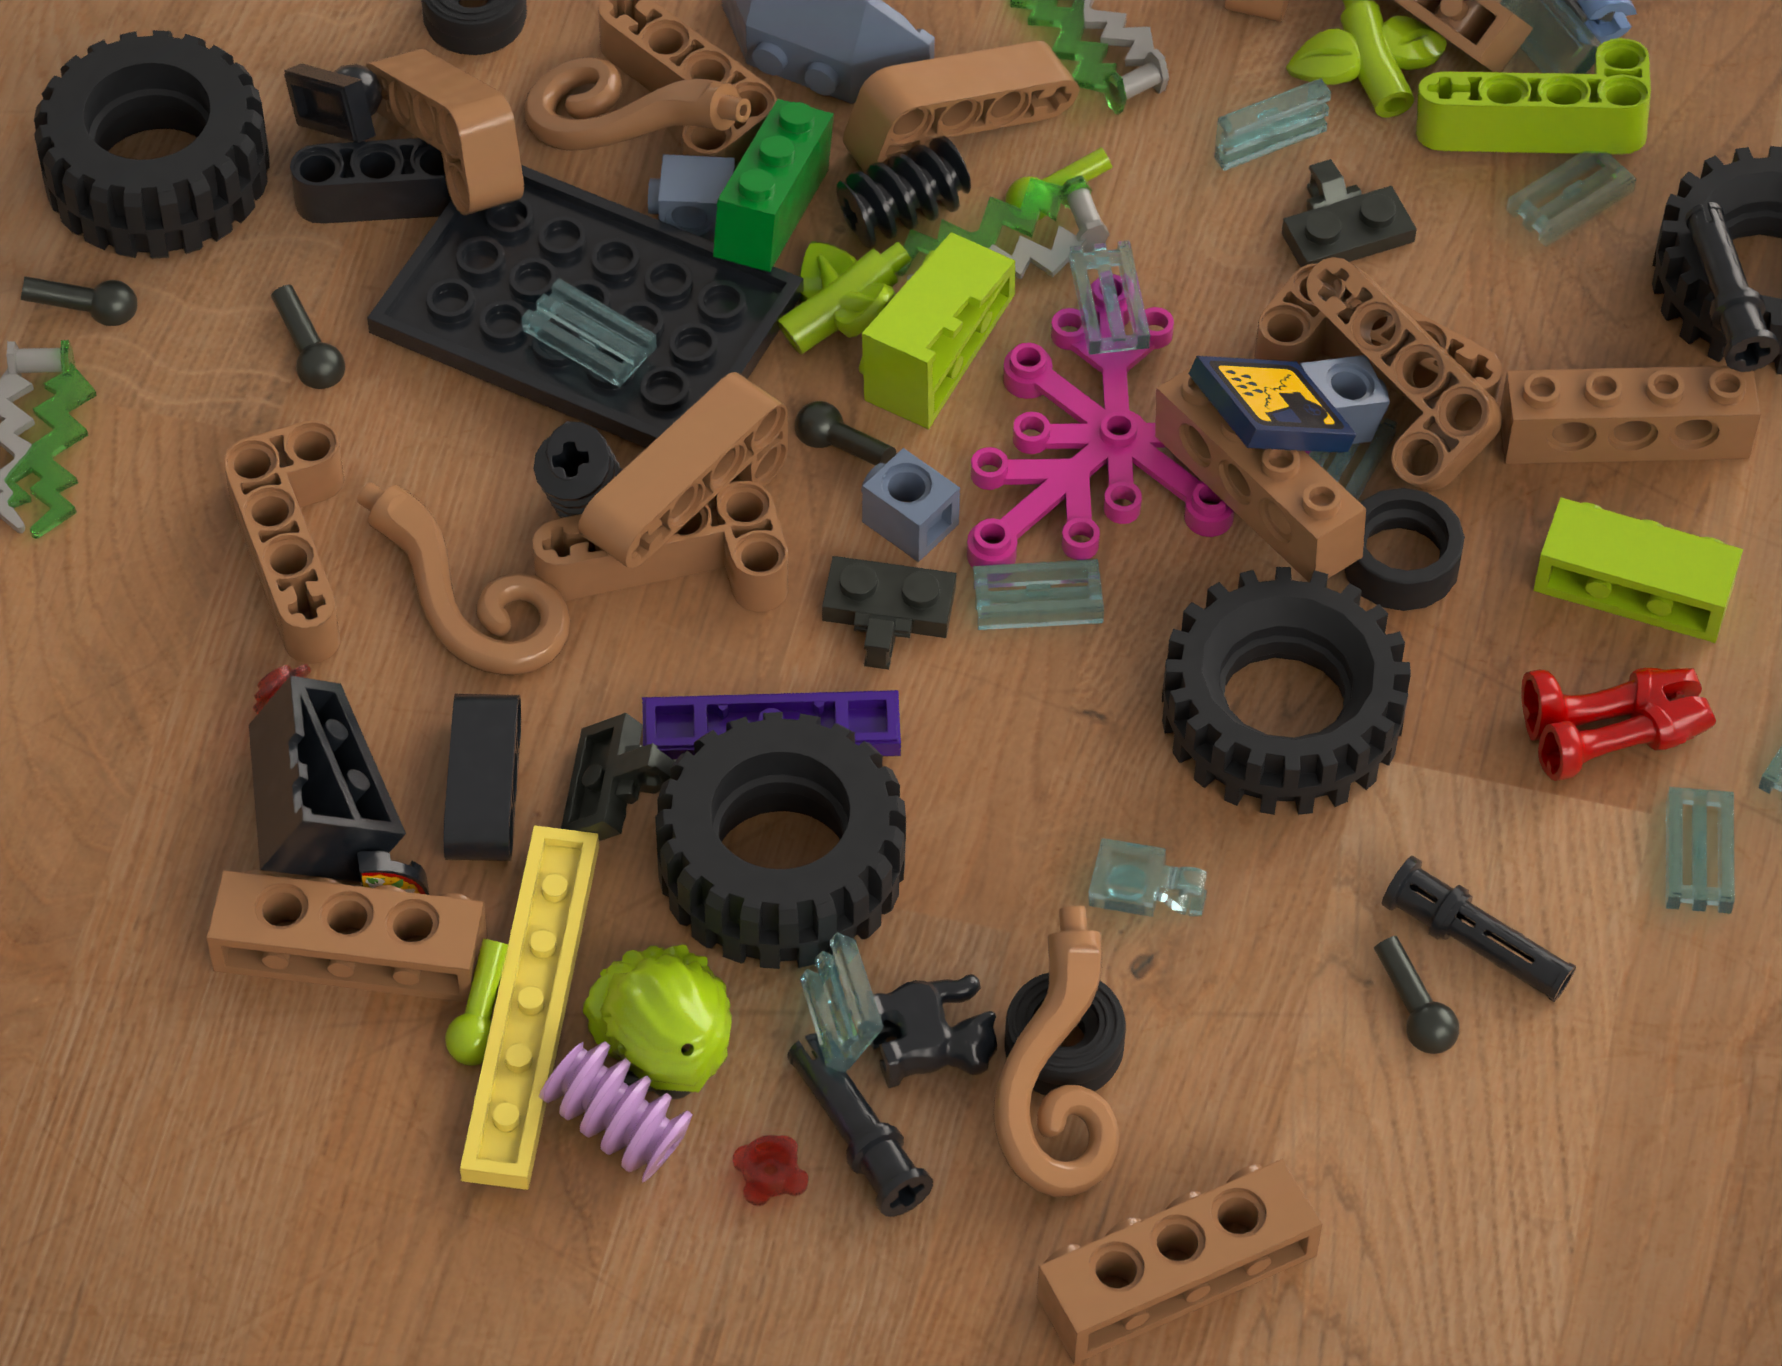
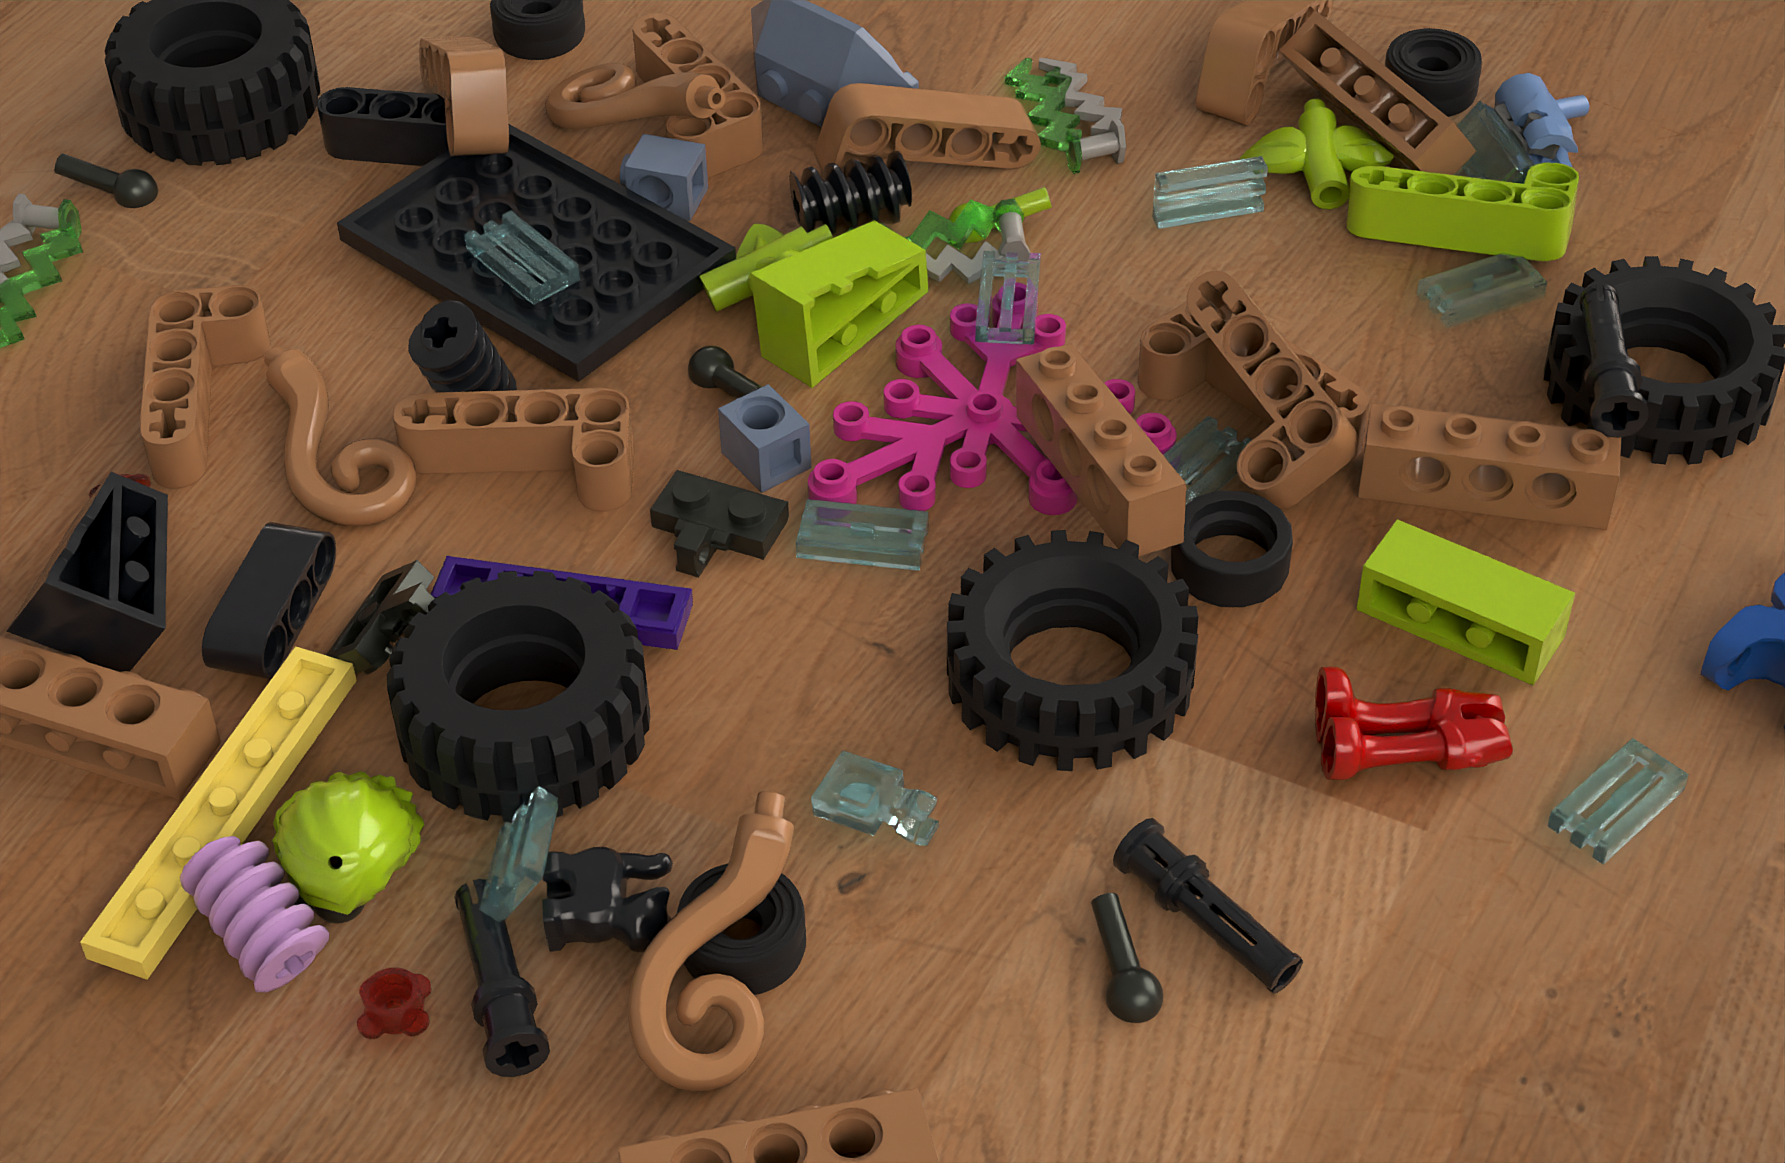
camera: 15 degrees right, 10 degrees down
pearl dark grey bar [271,285,345,389] -> none
black tile [284,63,382,143] -> none
black tile [357,850,429,895] -> none
lime bar [445,939,509,1066] -> none
medium nougat beam [578,372,788,569] -> none
green brick [713,99,834,272] -> none
tile [1188,356,1357,453] -> none
pearl dark grey hinge [1281,159,1417,268] -> none
sand blue brick [1300,355,1390,444] -> none
clear light blue tile [1666,787,1735,914] -> none

